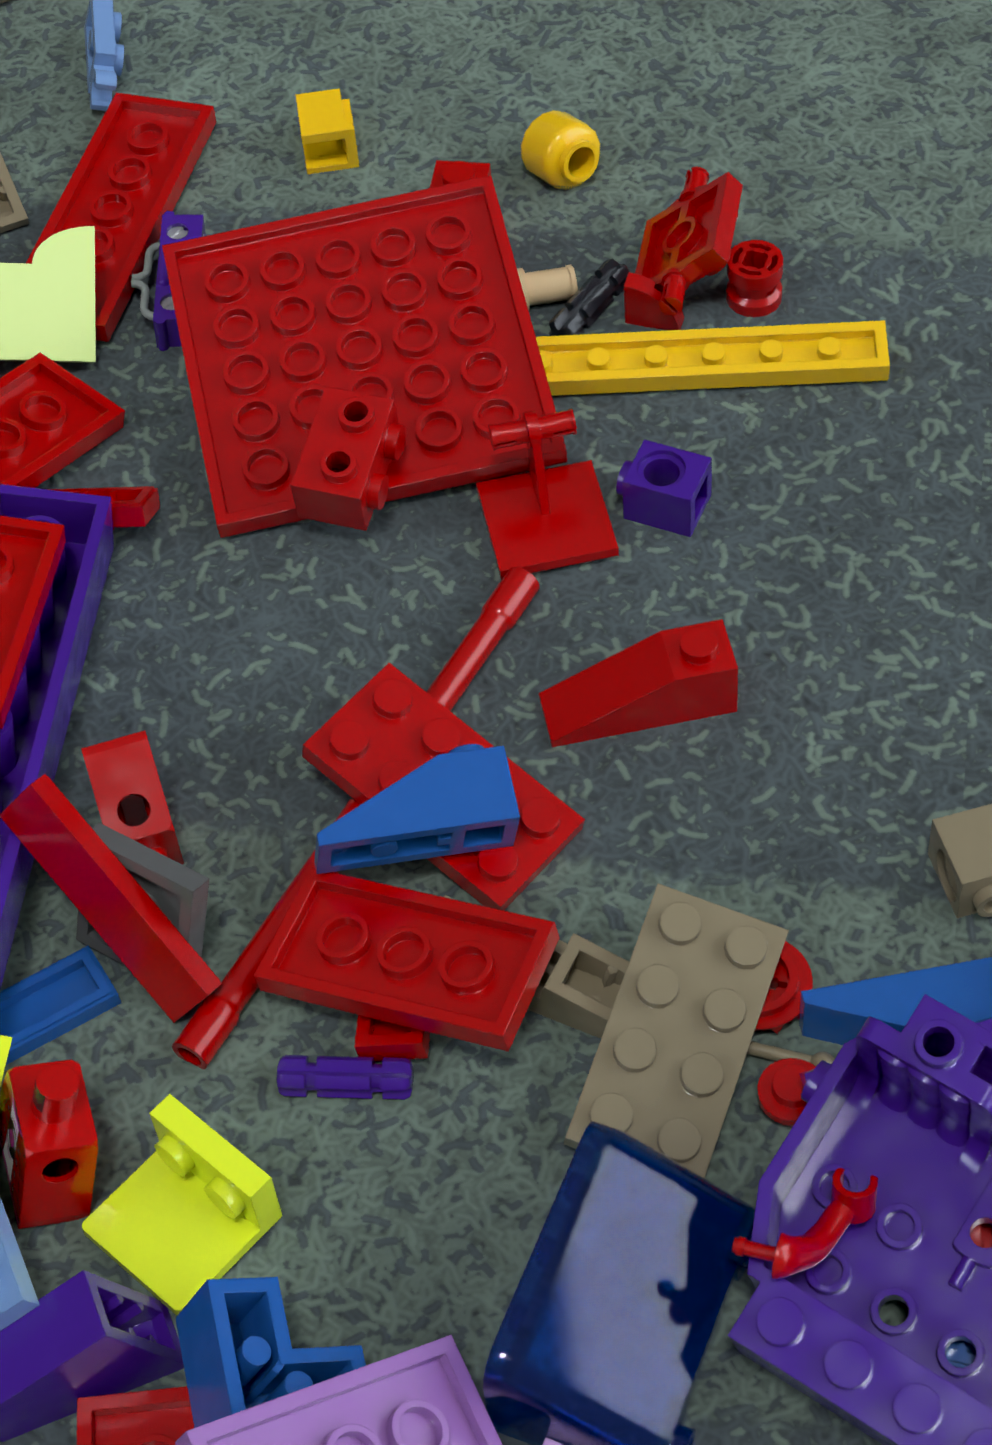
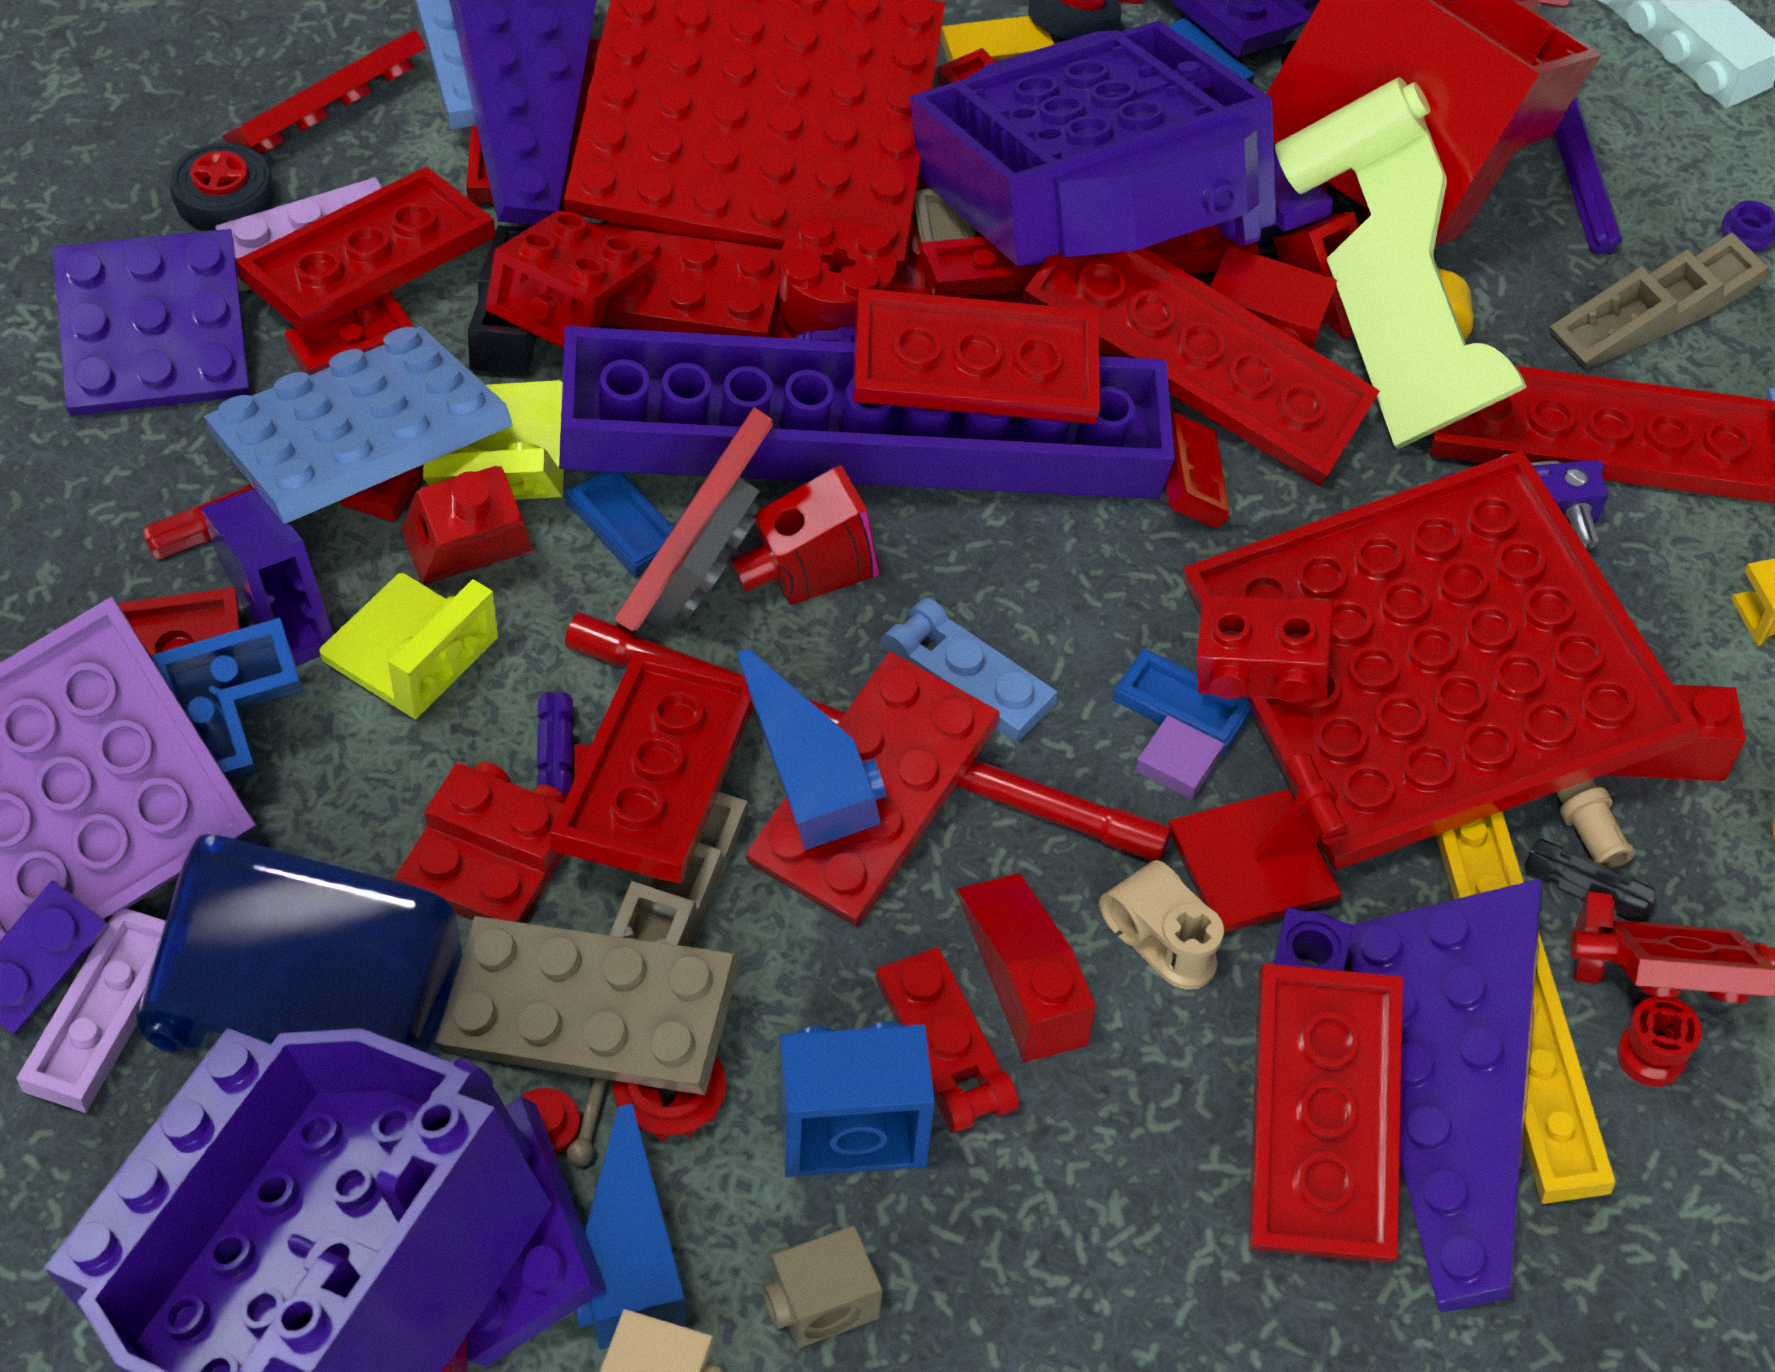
camera: 75 degrees right, 0 degrees up
red piece [732,1168,878,1279] -> none
none -> red plate [394,761,566,923]
none -> blue brick [779,1021,935,1177]
none -> red plate [875,947,1019,1134]
none -> medium blue plate [880,598,1058,743]
none -> tan piece [1099,860,1224,990]
none -> blue tile [1112,648,1252,756]
none -> medium lavender tile [1135,716,1224,800]
none -> red plate [1248,963,1403,1263]
none -> dark purple wing [1348,878,1543,1312]

